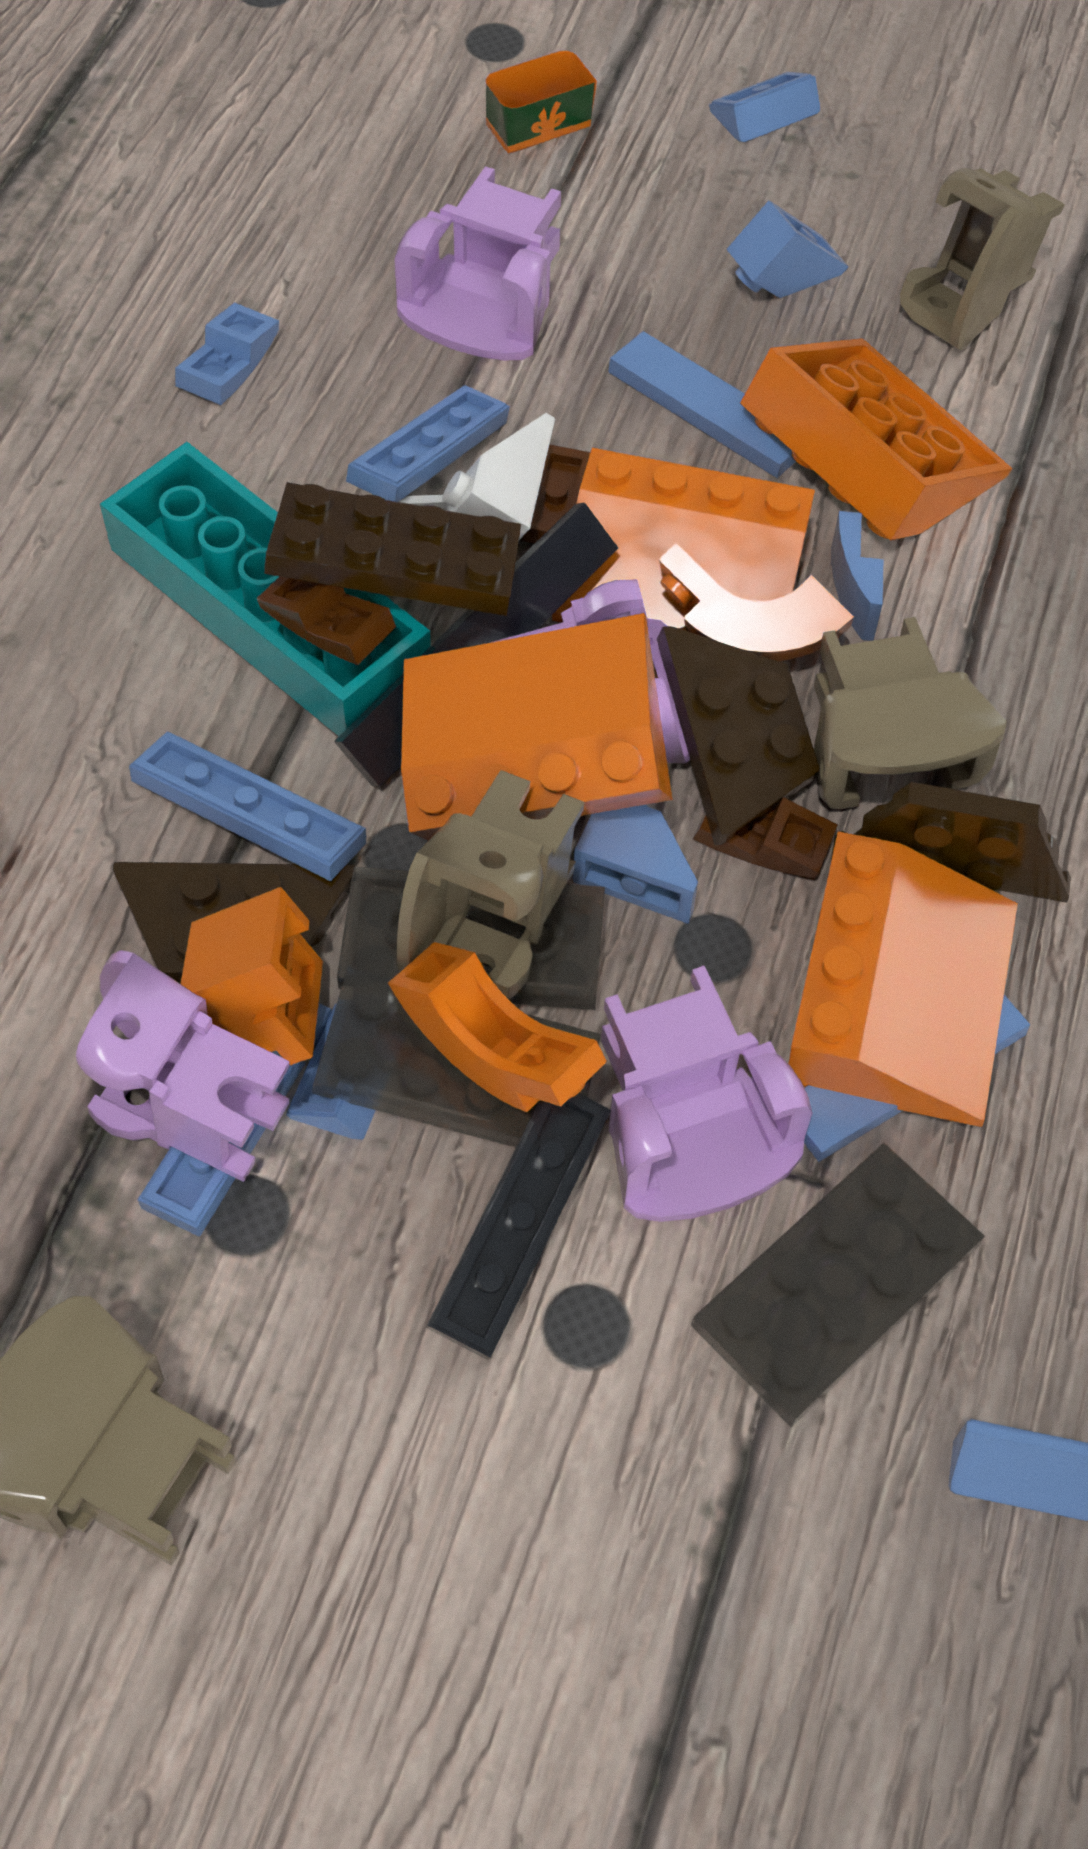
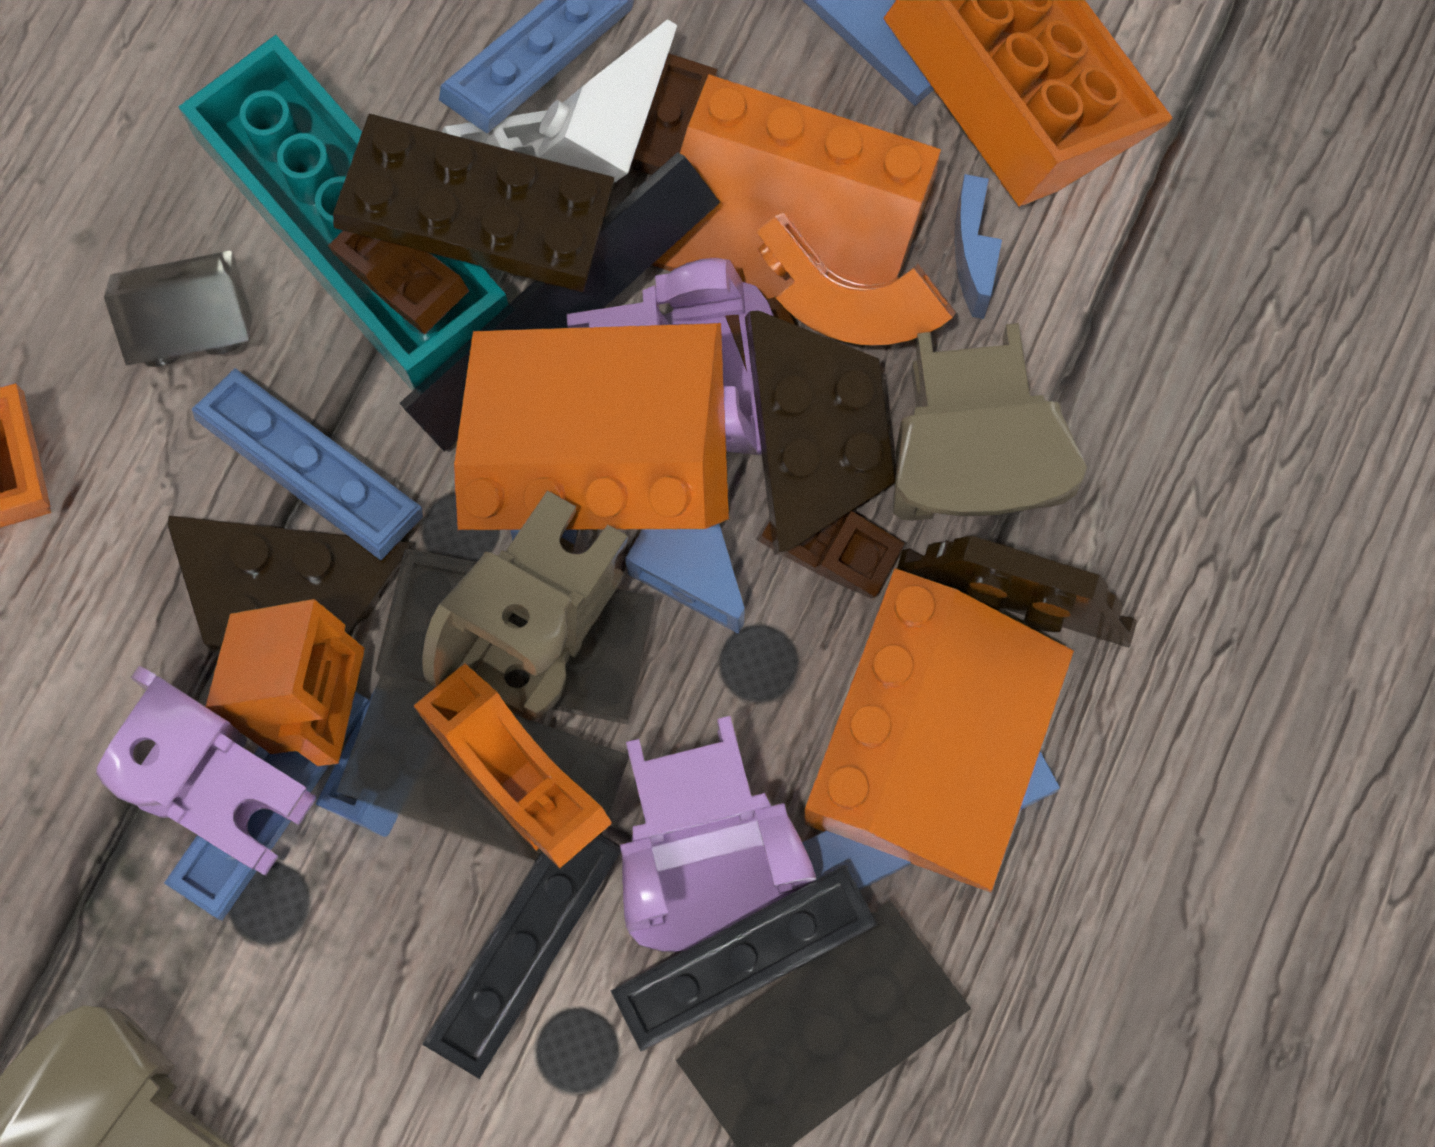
camera: 10 degrees right, 15 degrees up
none -> clear smoke brick [104,250,252,367]
none -> black tile [611,865,878,1052]

